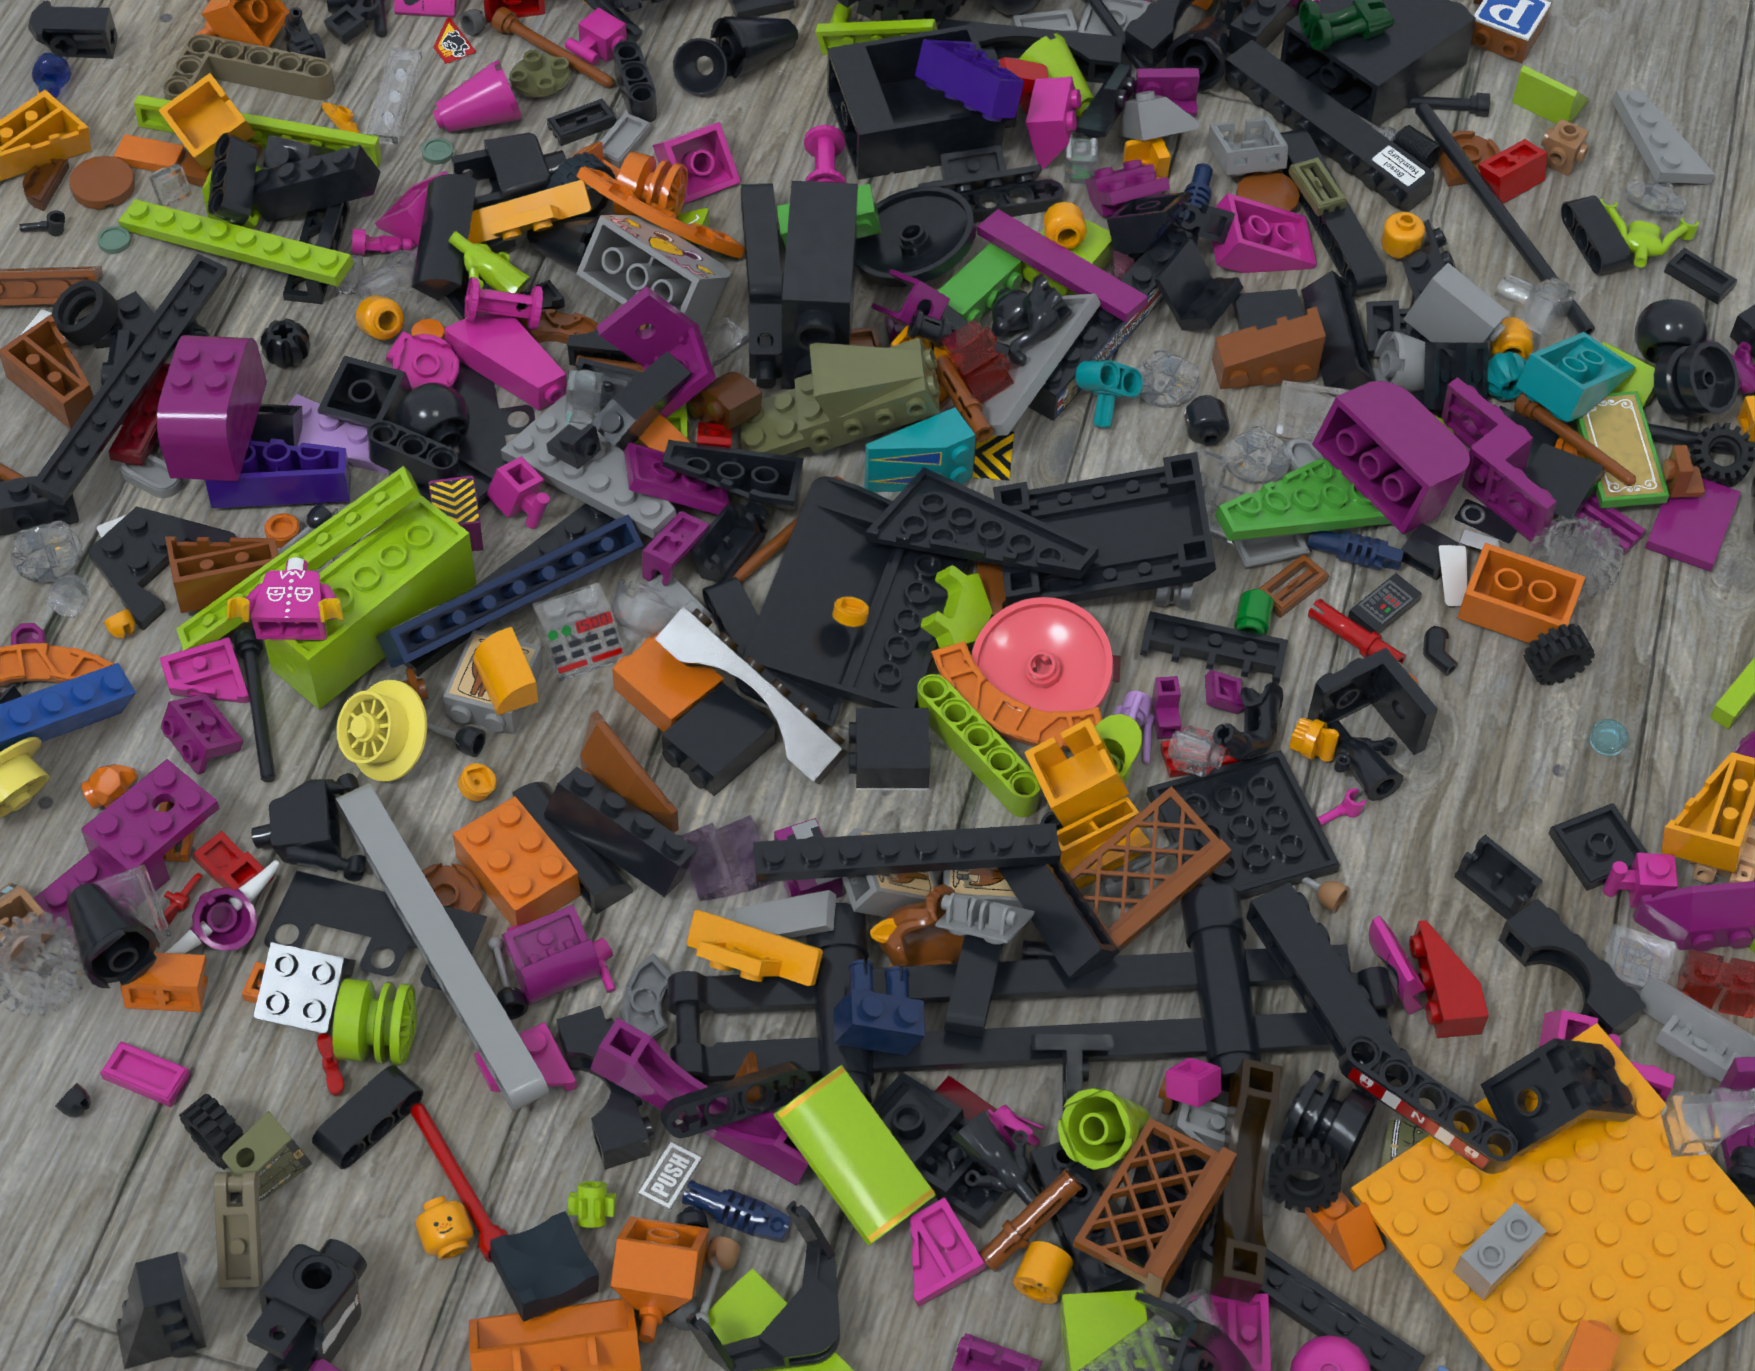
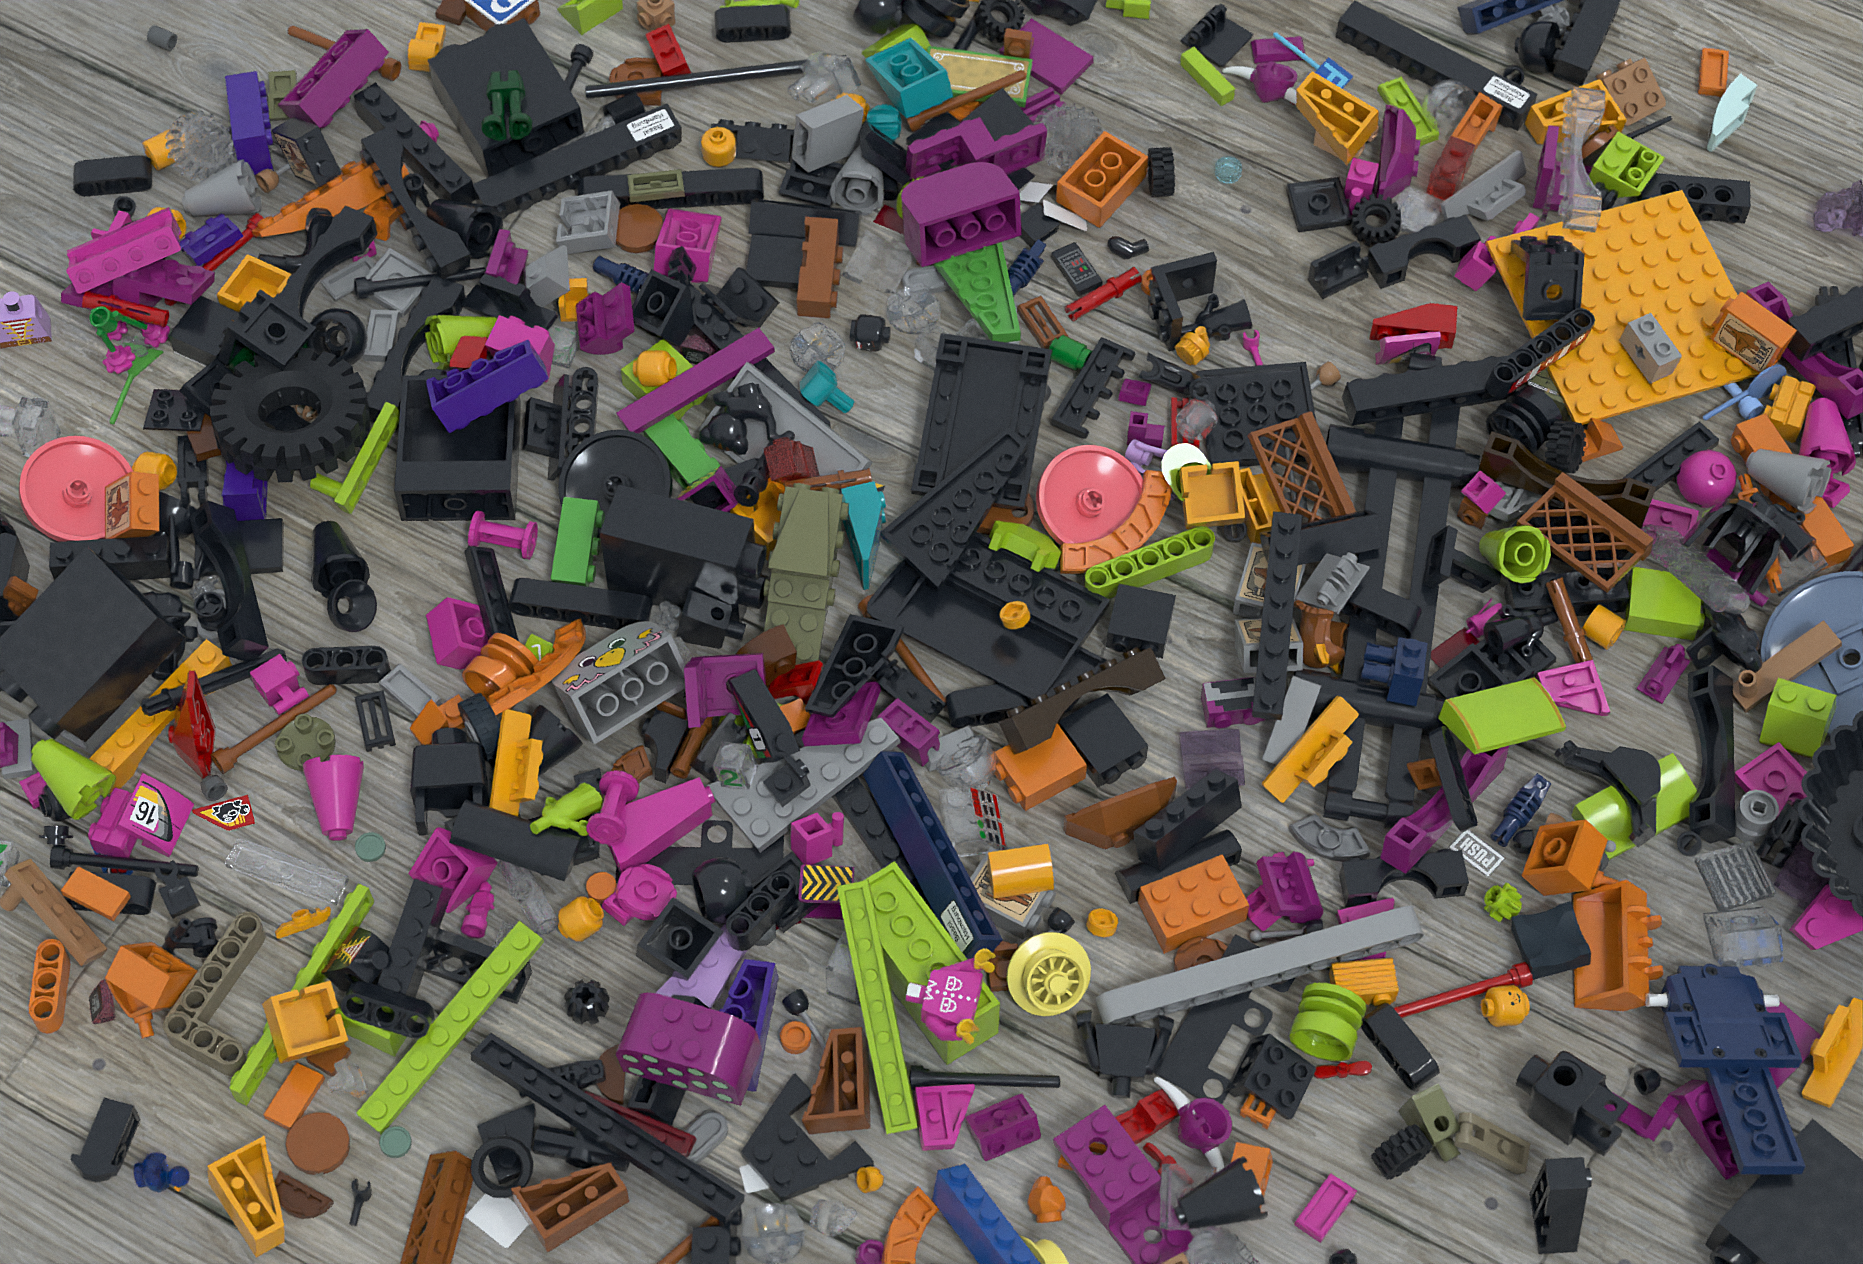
camera: 75 degrees left, 5 degrees up
none -> black tile [464,546,519,641]
none -> light orange brick [1329,957,1399,1007]
none -> black tyre [1351,194,1402,246]

